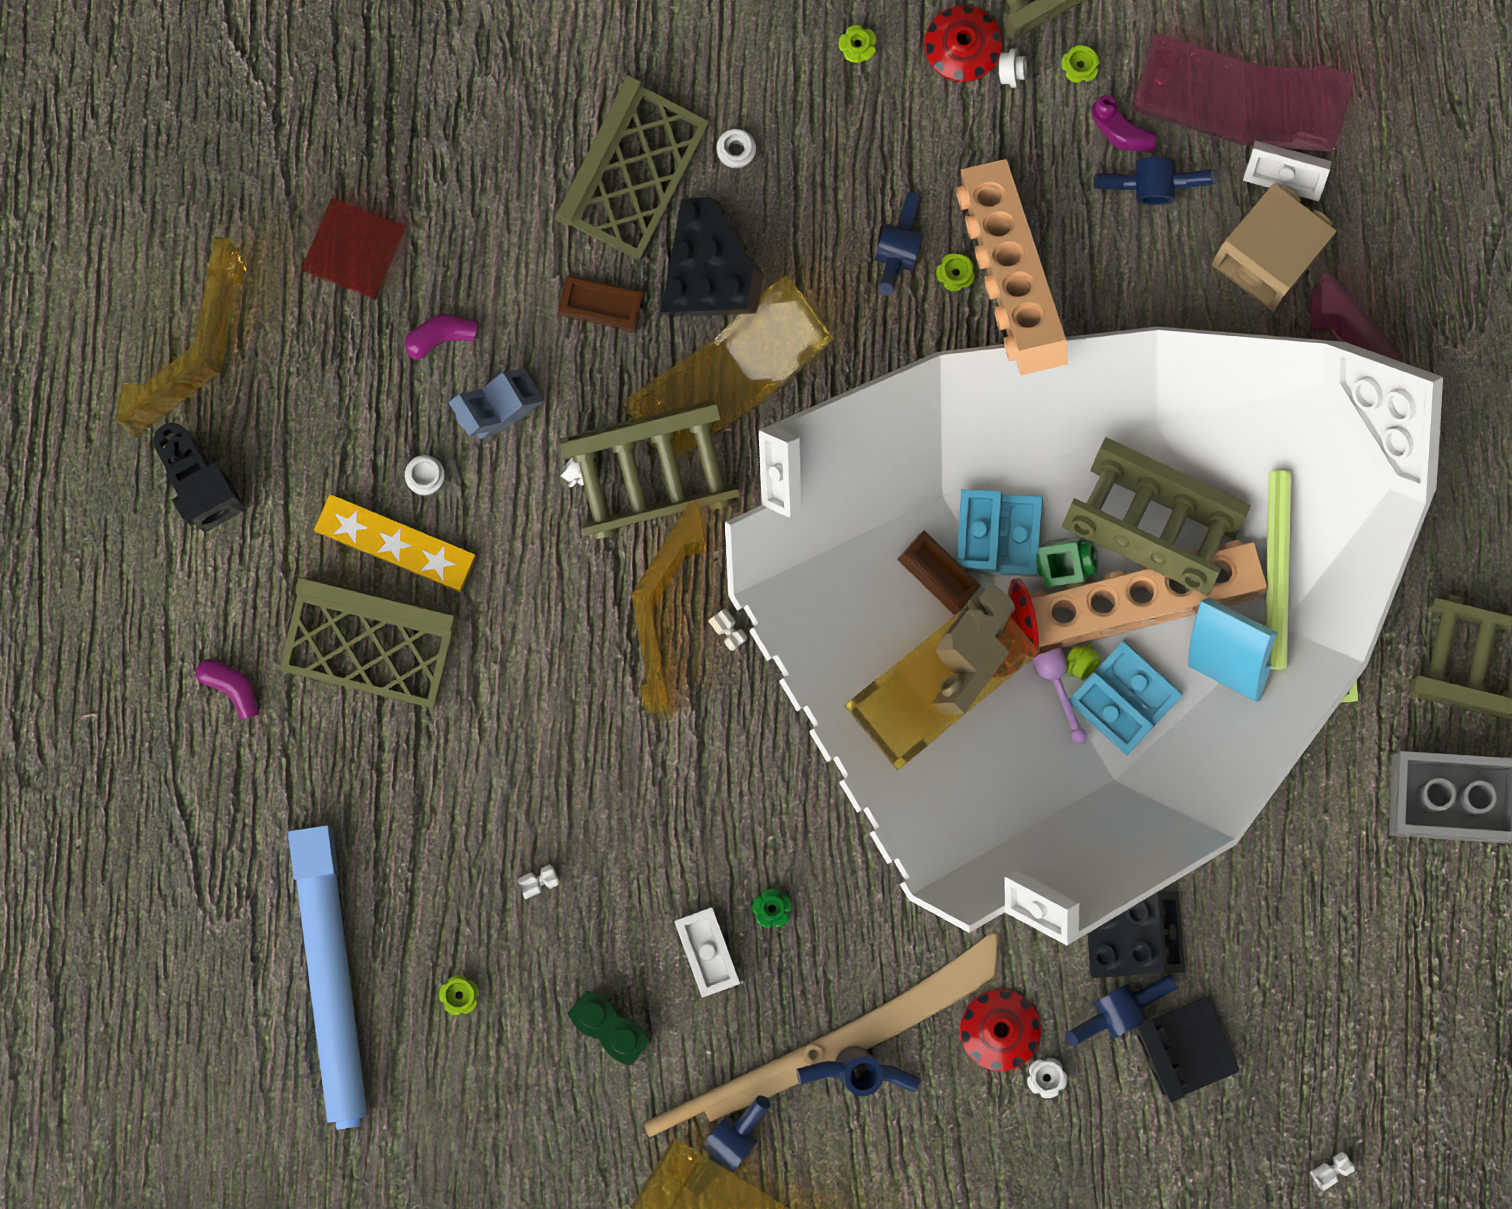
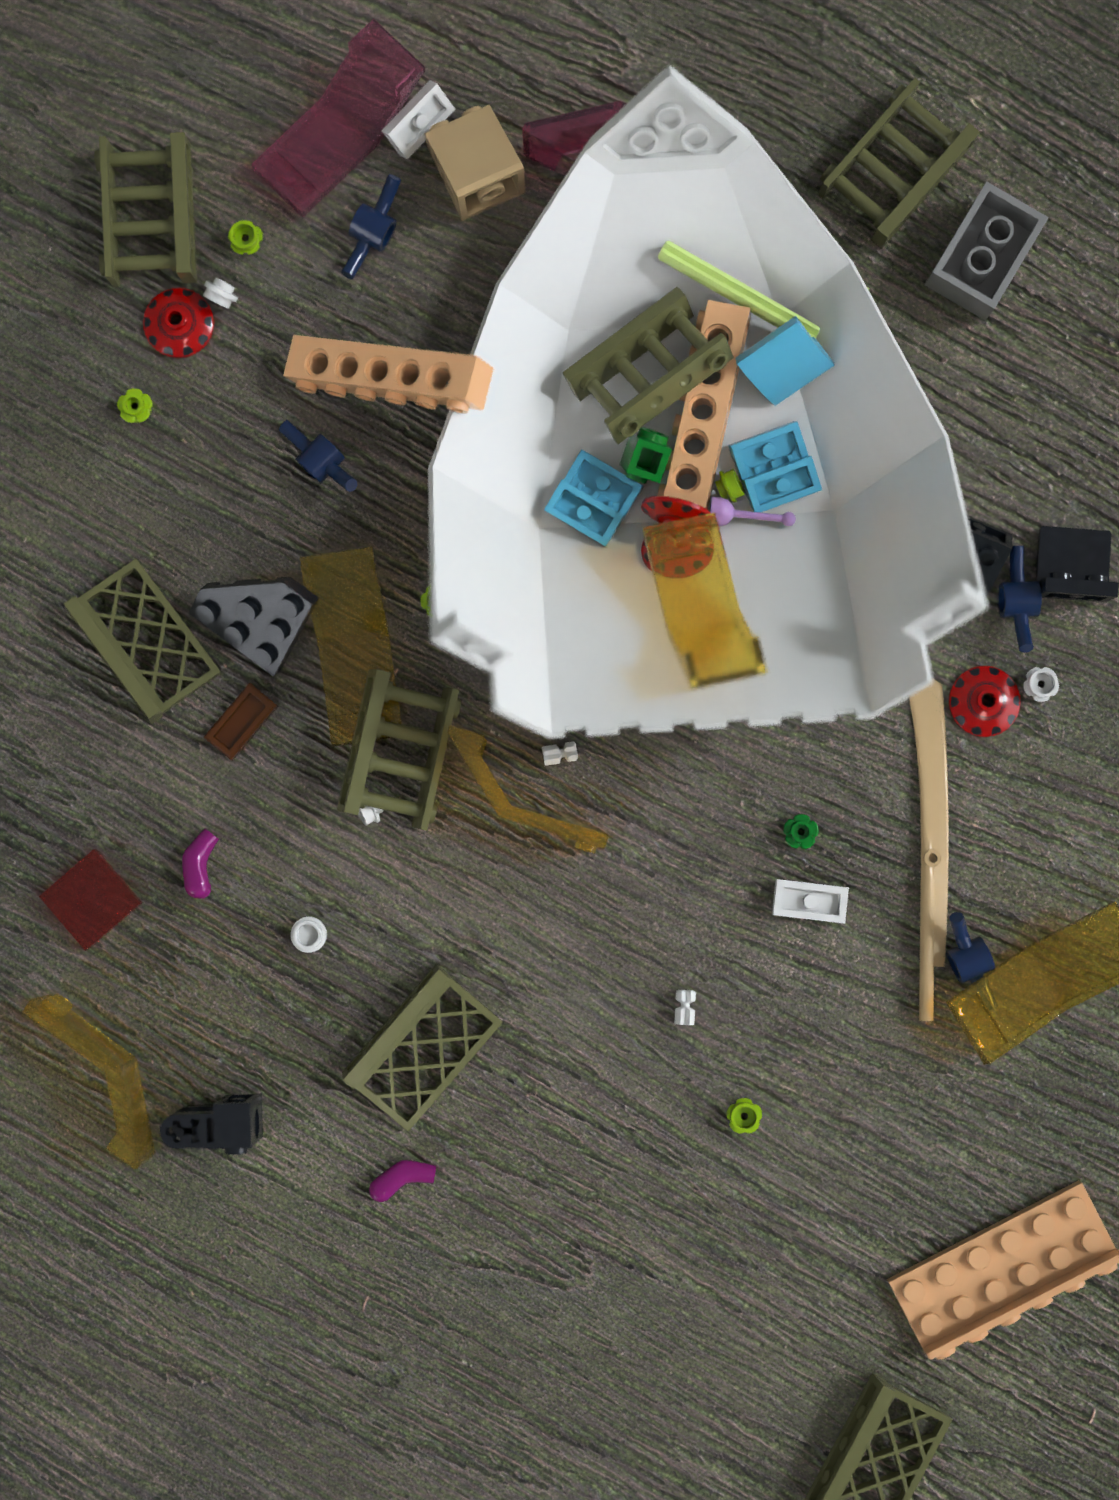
camera: 65 degrees left, 5 degrees up
light blue brick [287,825,368,1130] -> none
yellow tile [314,494,476,593] -> none
sand blue brick [449,368,544,439] -> none
dark green brick [568,991,651,1066] -> none
white plate [717,129,756,168] -> none
dark blue piece [796,1046,920,1096] -> none
reddish brown tile [897,530,981,615] -> none
dark tan plate [931,584,1015,715] -> none
lime plate [936,253,975,292] -> none
magenta arm [1091,95,1156,153] -> none

